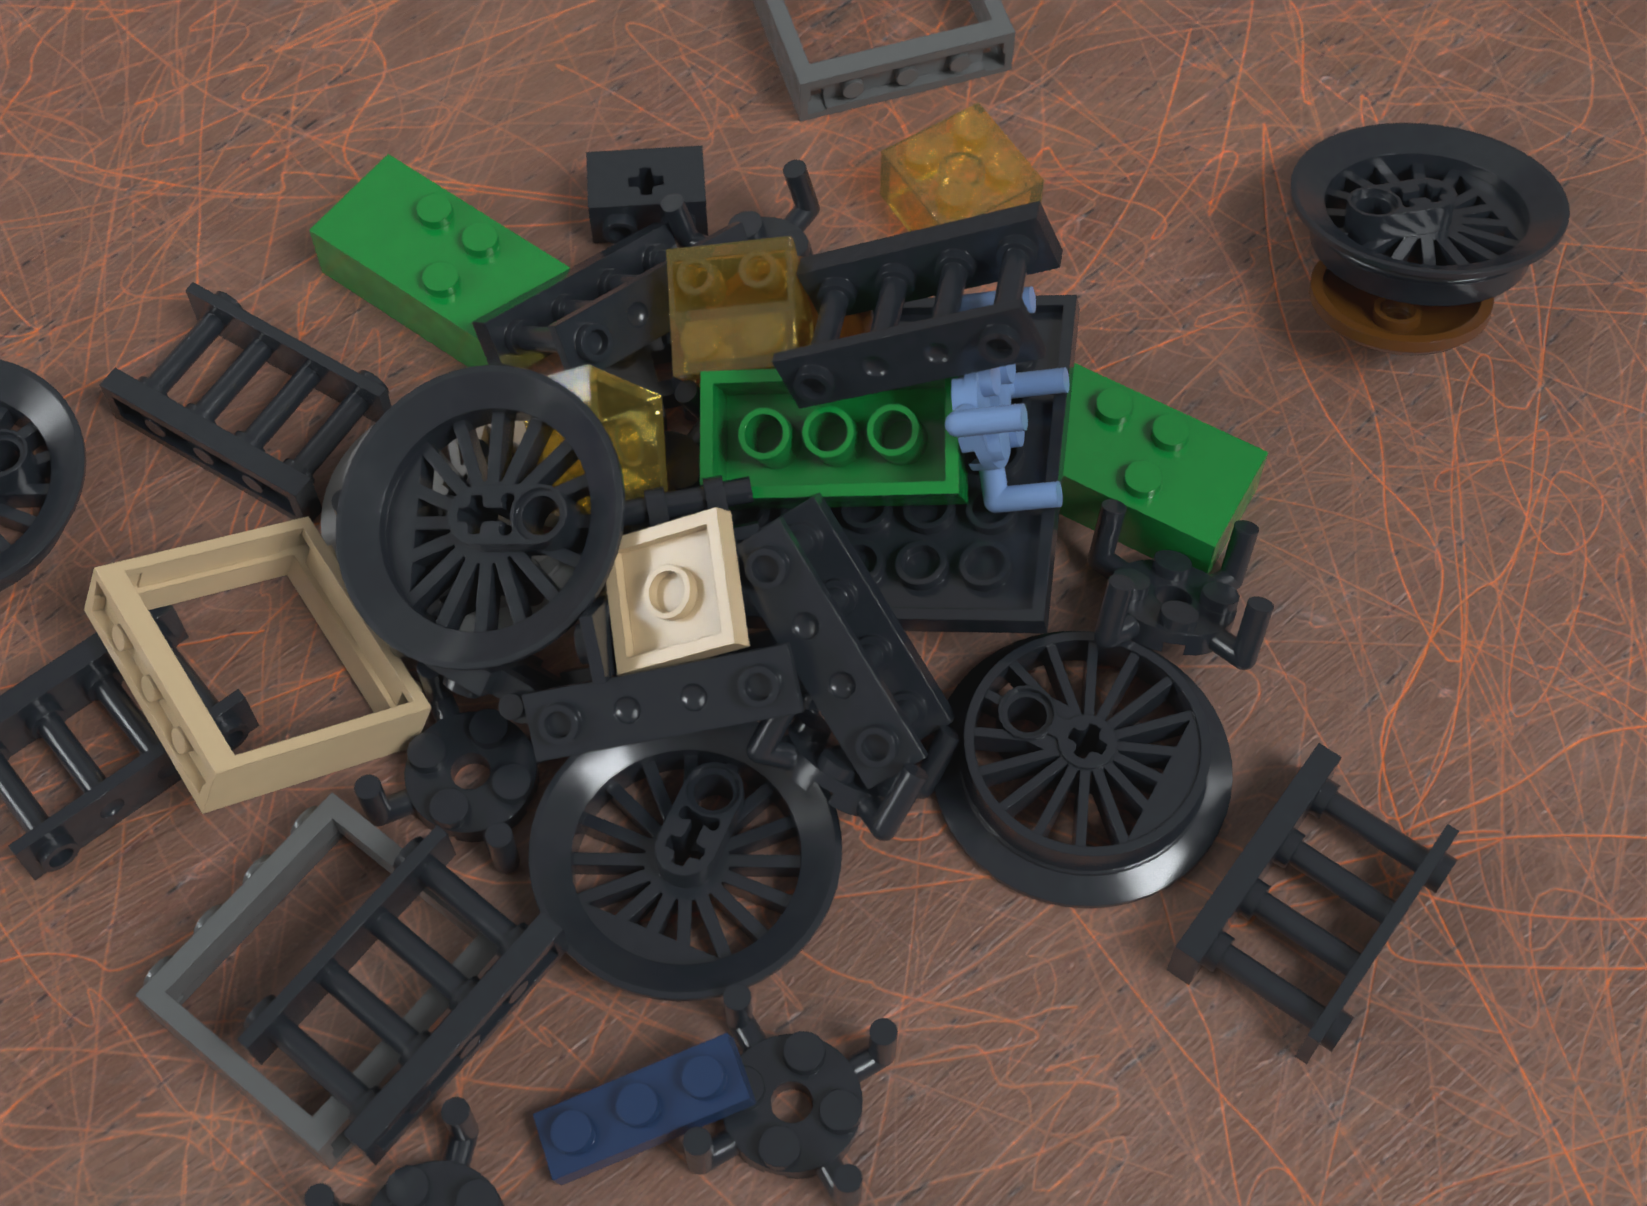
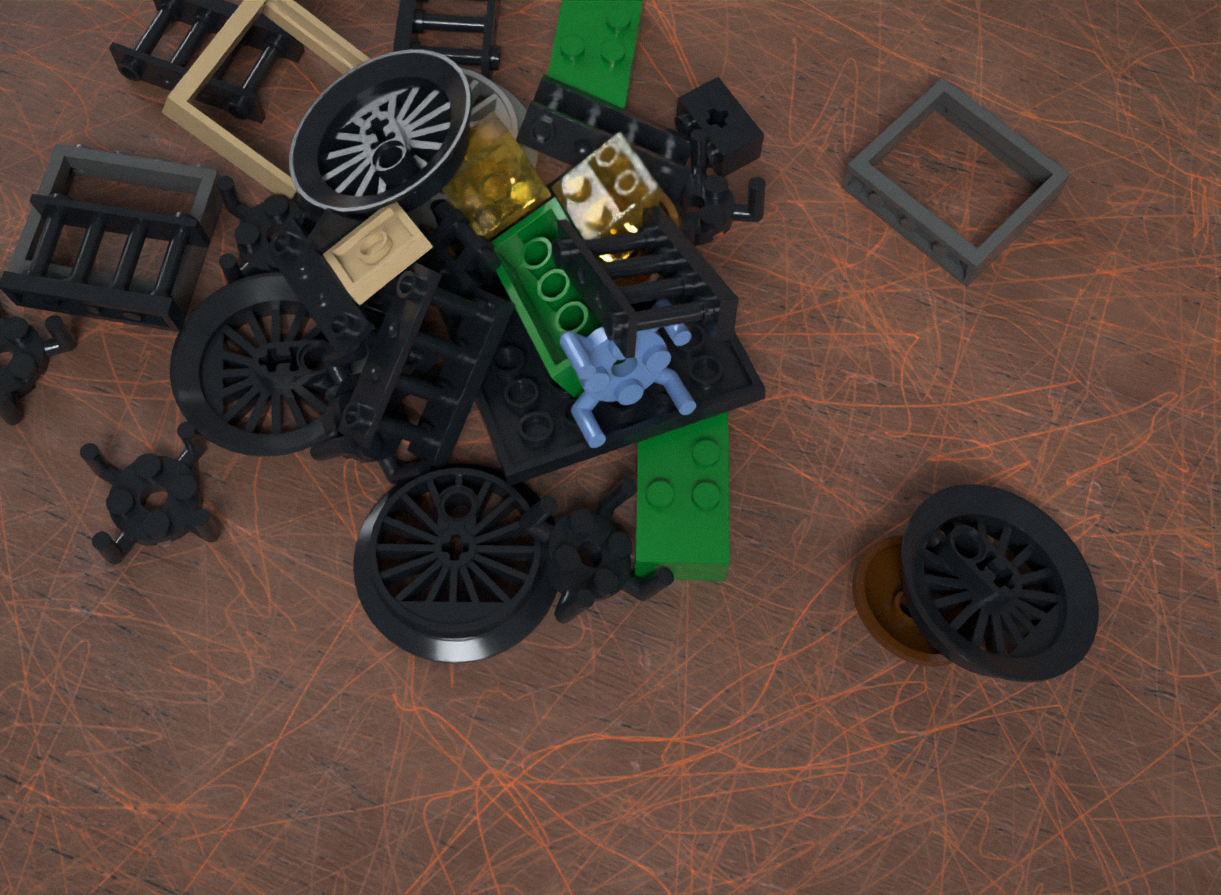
camera: 60 degrees right, 5 degrees up
dark blue plate [533,1033,757,1186] -> none
clear yellow brick [880,102,1044,232] -> none
black fence [1166,743,1459,1064] -> none

